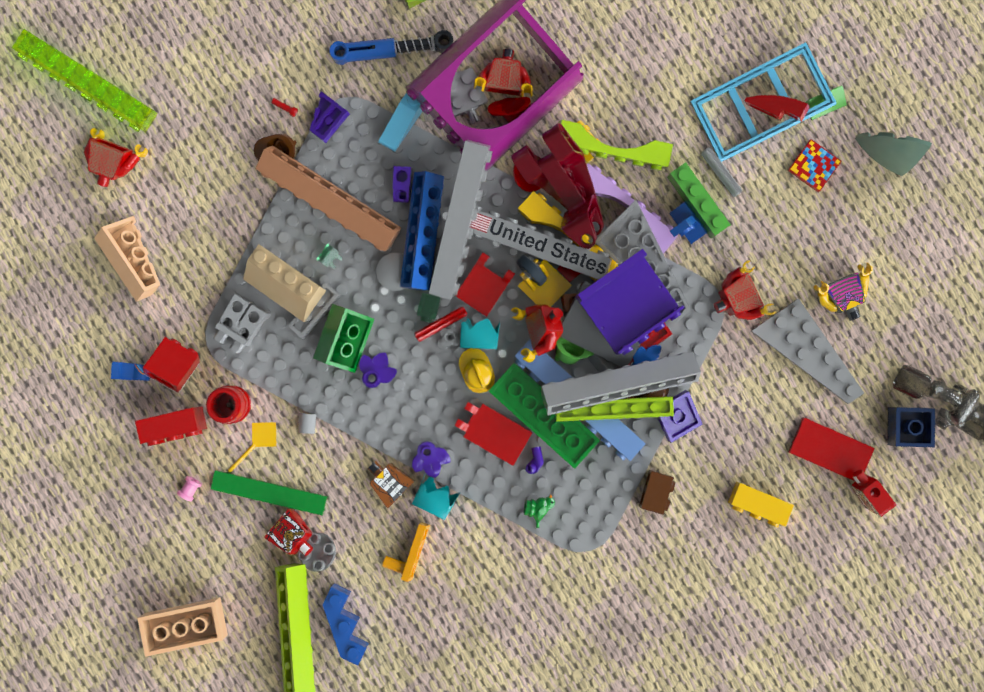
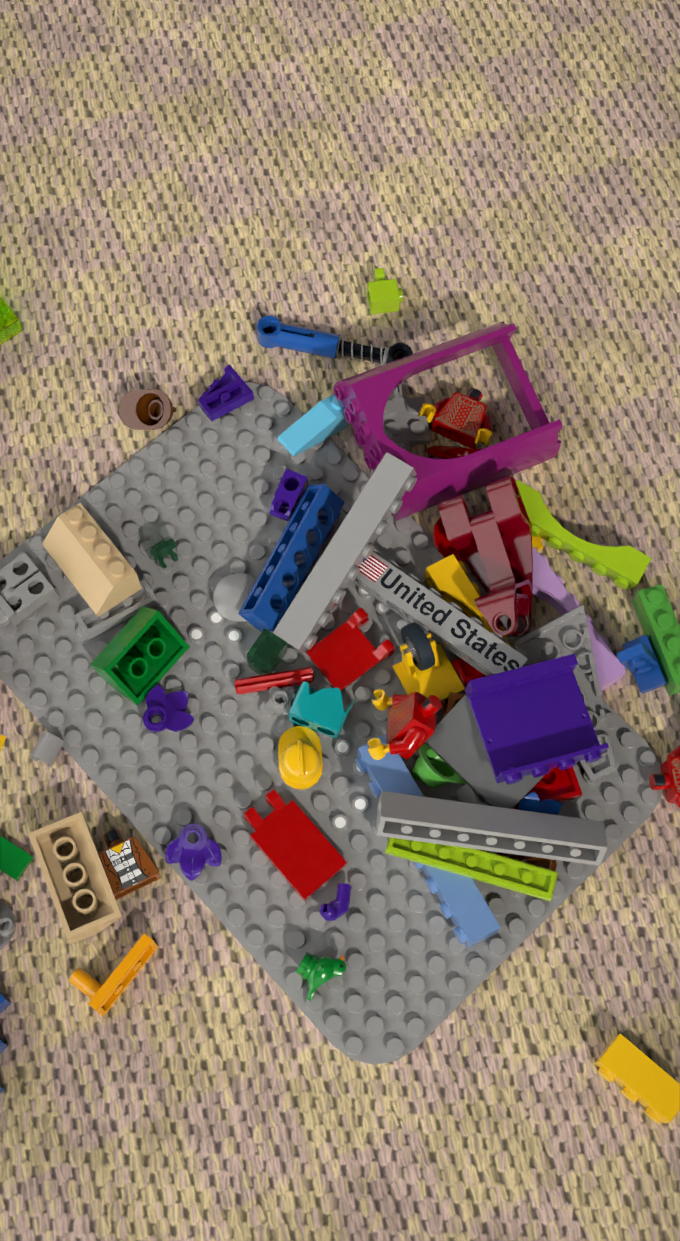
camera: 15 degrees right, 20 degrees down
nougat brick [255,145,401,252] -> none
red piece [271,98,298,117] -> none
teal piece [412,475,460,520] -> none
green plate [489,363,600,469] -> none
reddish brown brick [639,470,675,515] -> none
plate [657,390,703,443] -> none
none -> tan slope [28,812,122,944]

